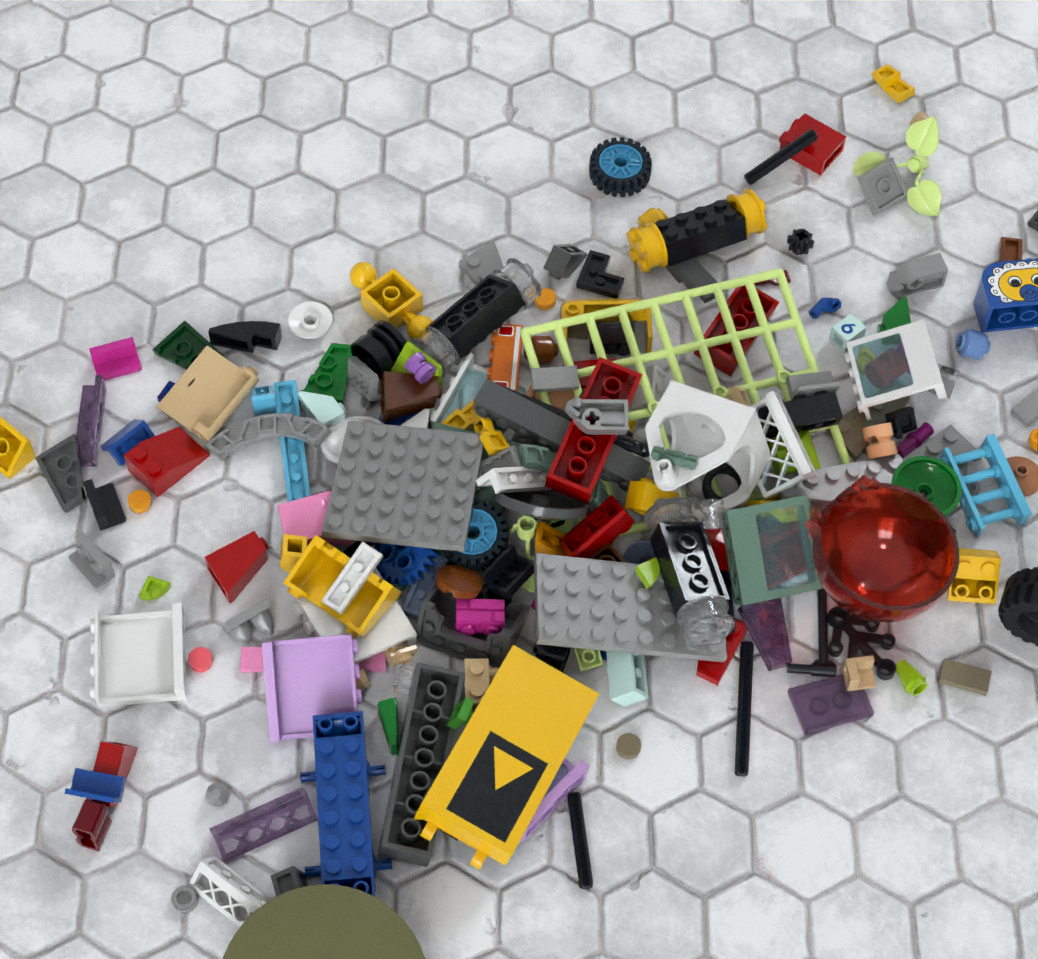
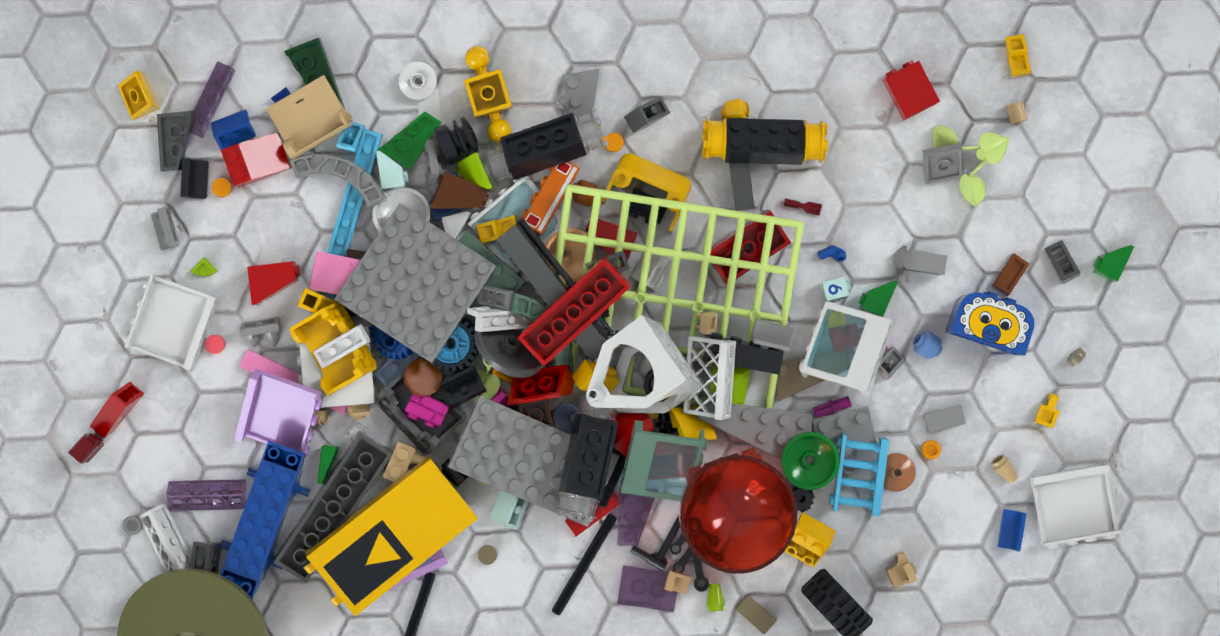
camera: 30 degrees right, 30 degrees up
blue panel [64,768,127,803] -> none
dark pink panel [89,337,142,382] -> none
light grey rock [205,782,230,807] -> none
black slope [208,321,282,353] -> none
medium lavender wheel [405,352,436,384] -> none
bright green plate [447,697,474,730] -> none
yellow plate [474,418,510,456] -> none
light grey tile [531,365,579,393] -> none
light grey piece [565,398,628,435] -> none
black plate [576,250,624,299] -> none
wheel [589,137,652,197] -> none
lime tile [634,557,660,589] -> none
sand green axle [651,446,698,470] -> none
clear wheel [700,499,726,529] -> none
black axle [744,129,818,185] -> none
black gear [787,228,814,255] -> none
light nougat wheel [862,423,898,460] -> none
black bracket [885,406,917,440] -> none

